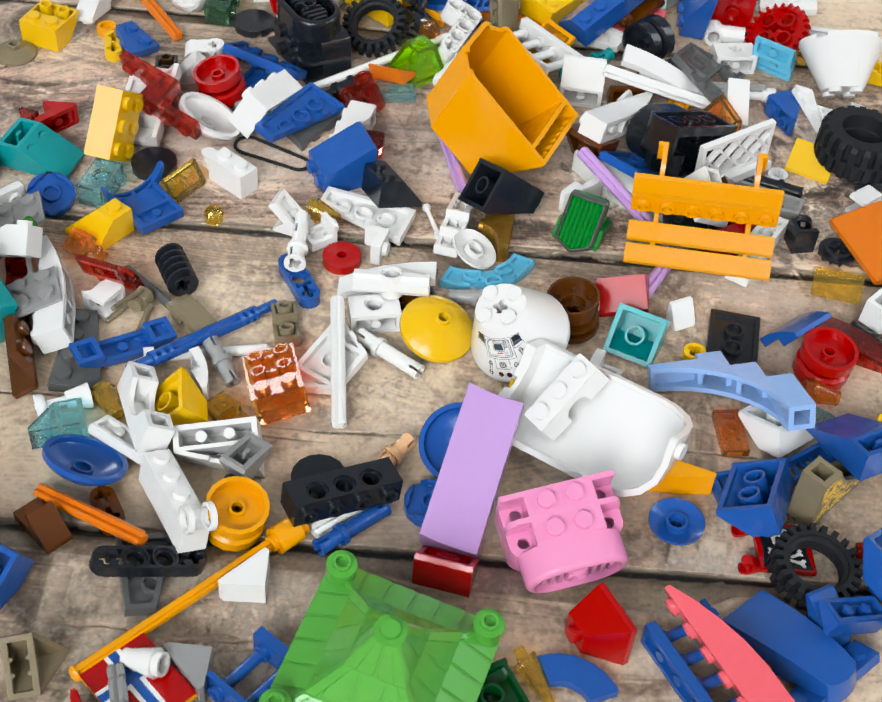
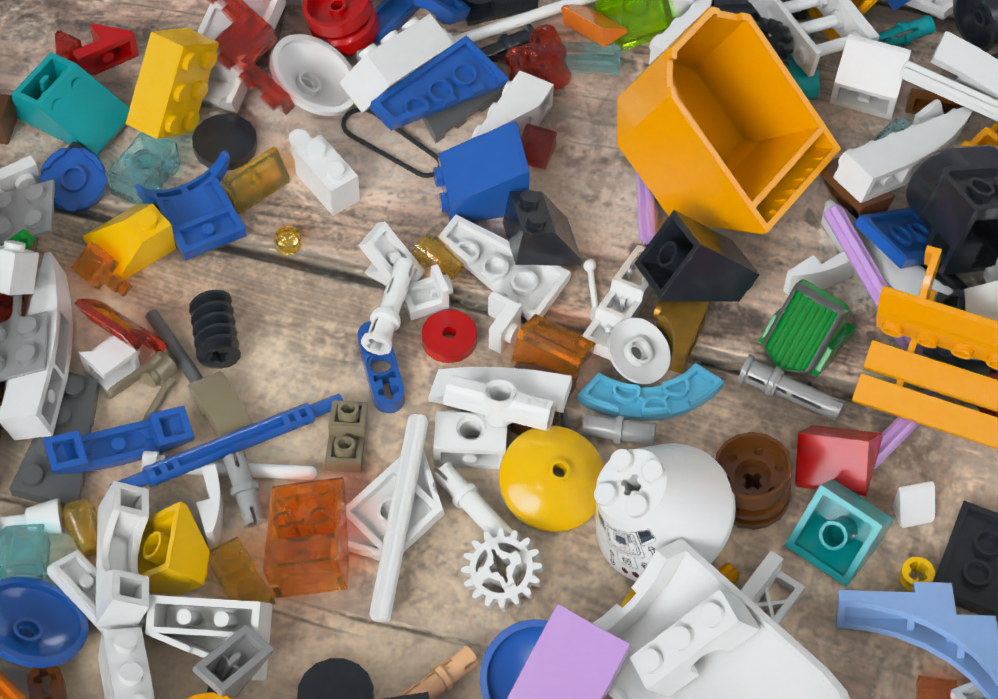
camera: 15 degrees right, 10 degrees up
none -> white gear [461,528,544,612]
none -> clear orange panel [511,314,596,381]
none -> light grey pin [737,354,845,422]

